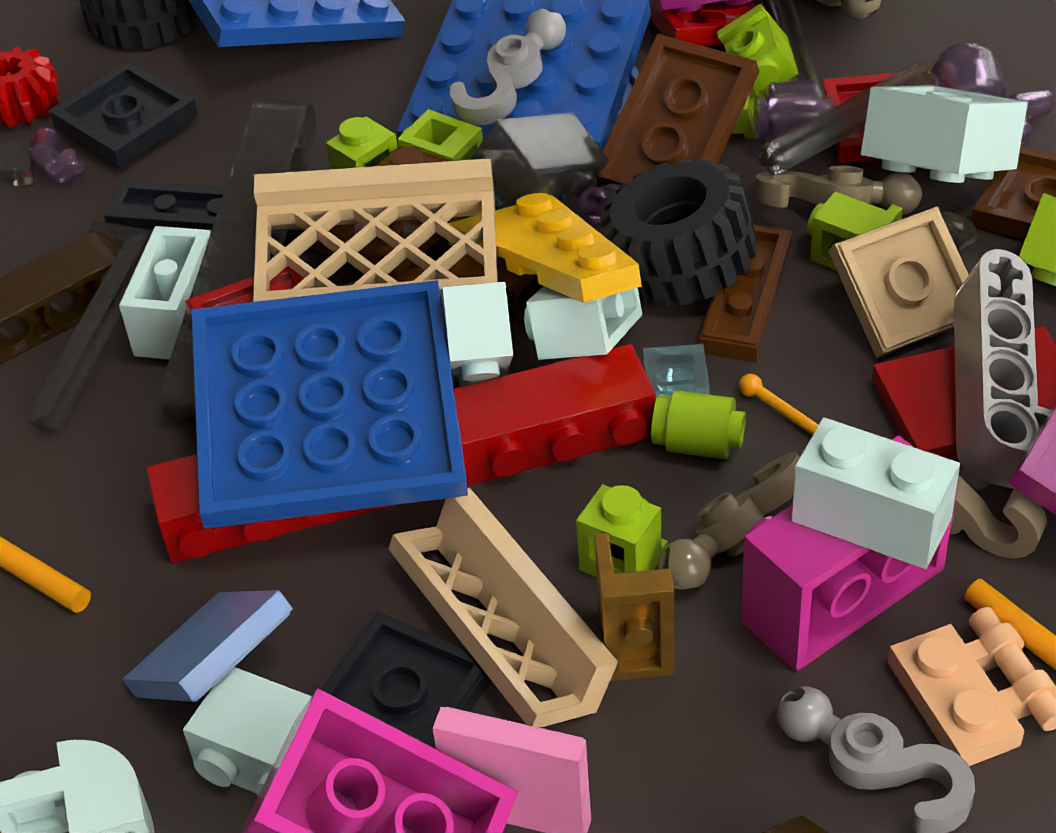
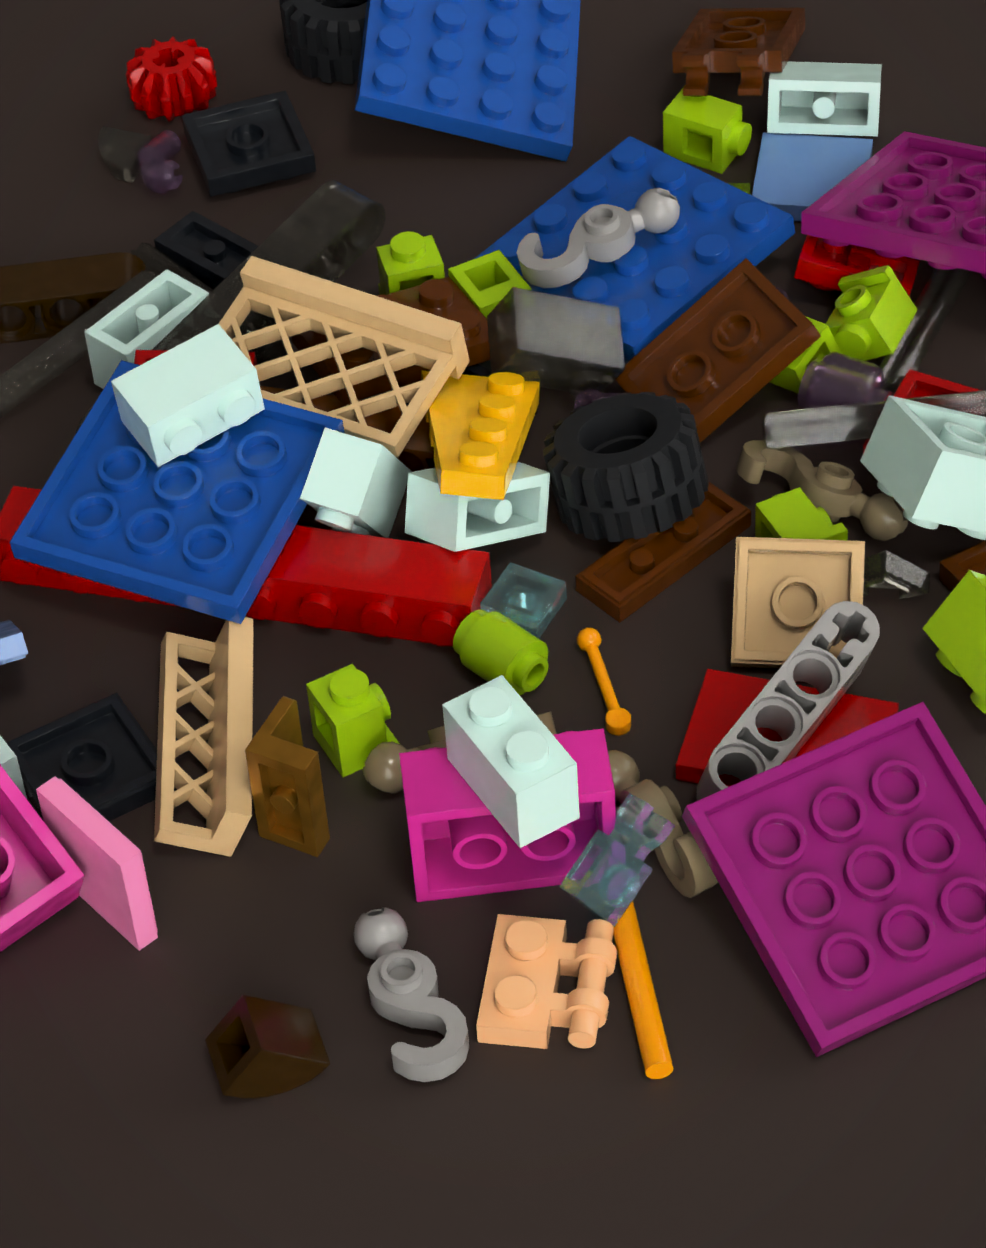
camera: 30 degrees right, 0 degrees up
none -> light aqua brick [111,324,265,467]
none -> clear light blue plate [559,793,675,927]

